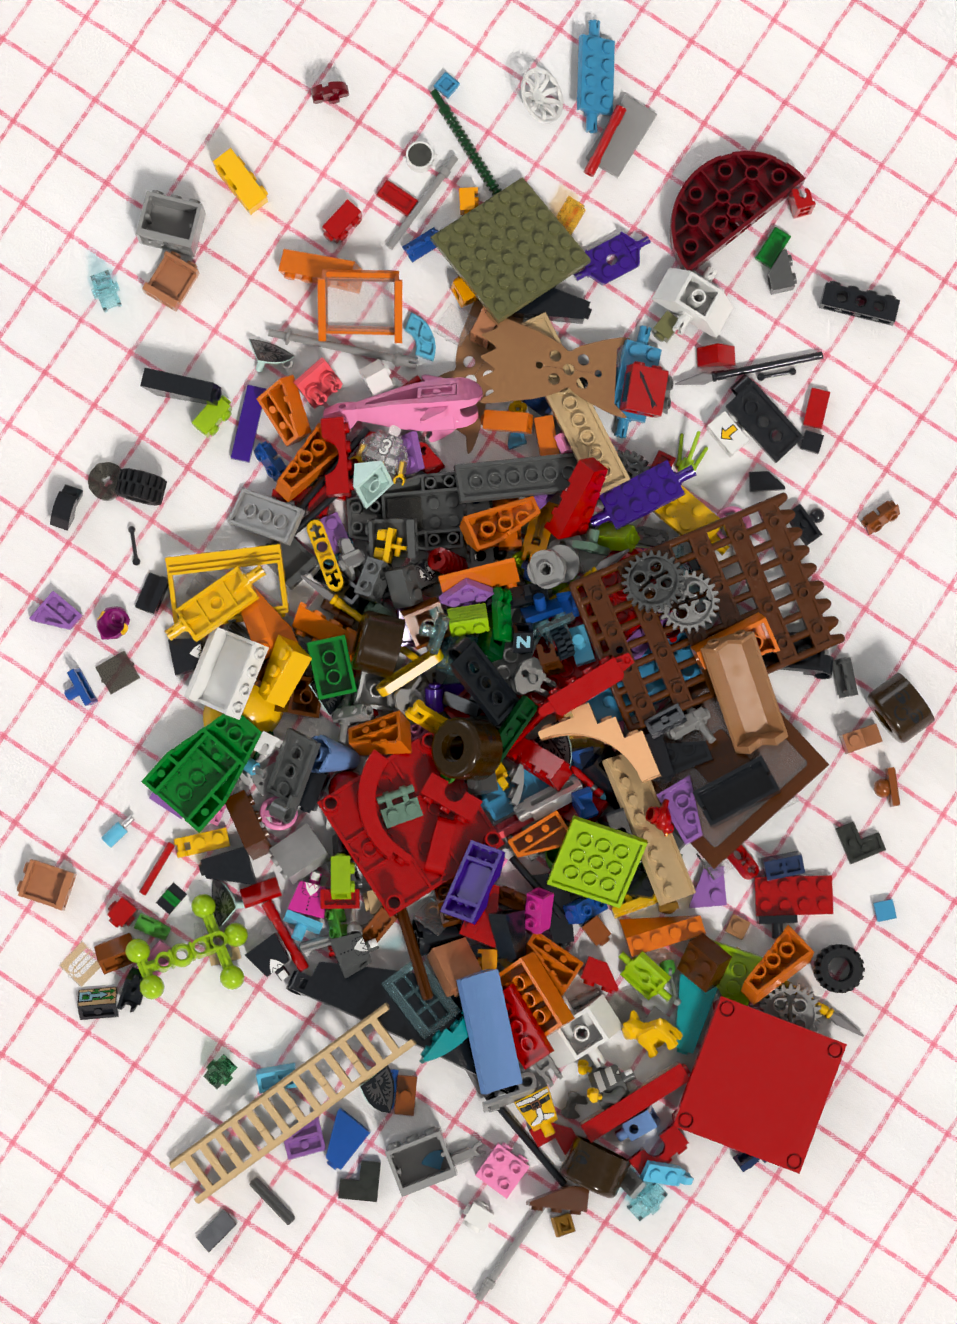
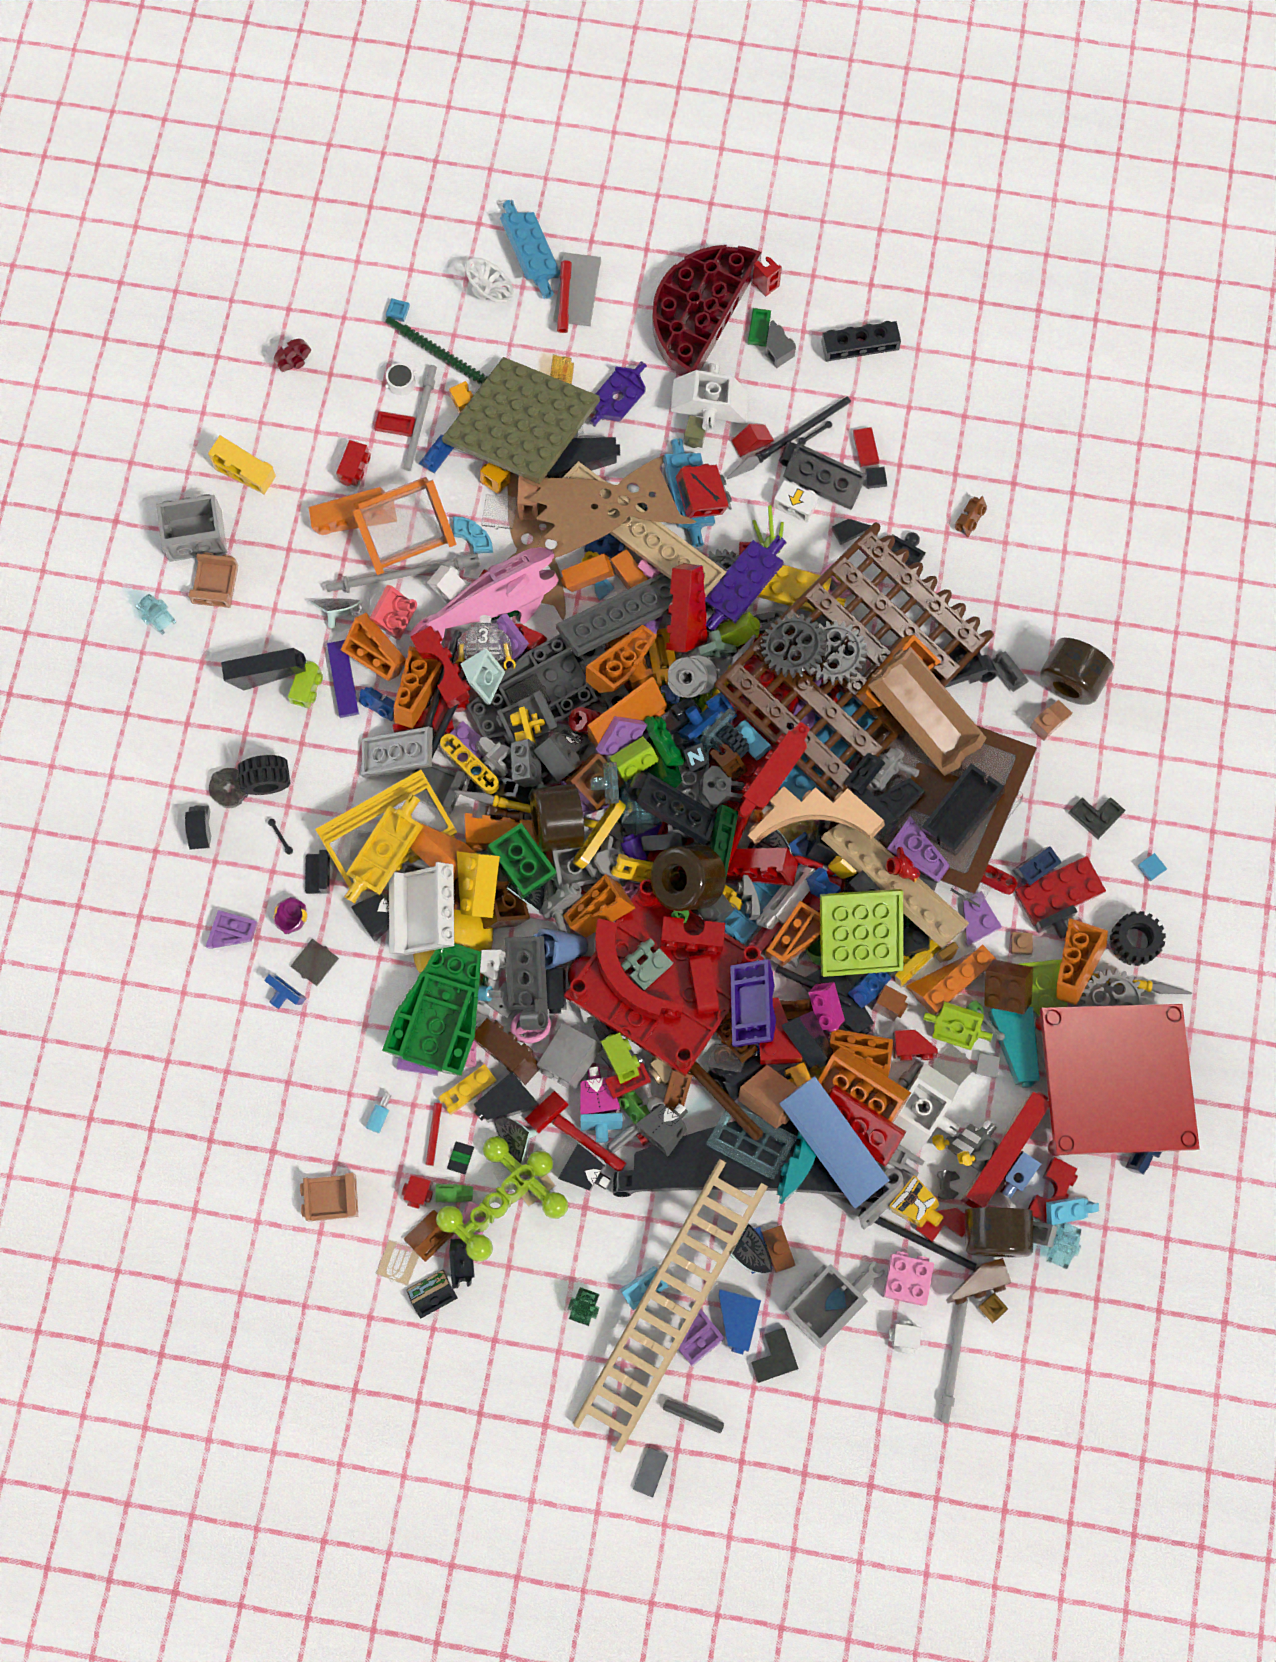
camera: 20 degrees left, 10 degrees down
yellow animal [622,1010,683,1058] -> none
dark orange tile [874,767,900,807] -> none
none -> yellow slope [828,856,857,879]

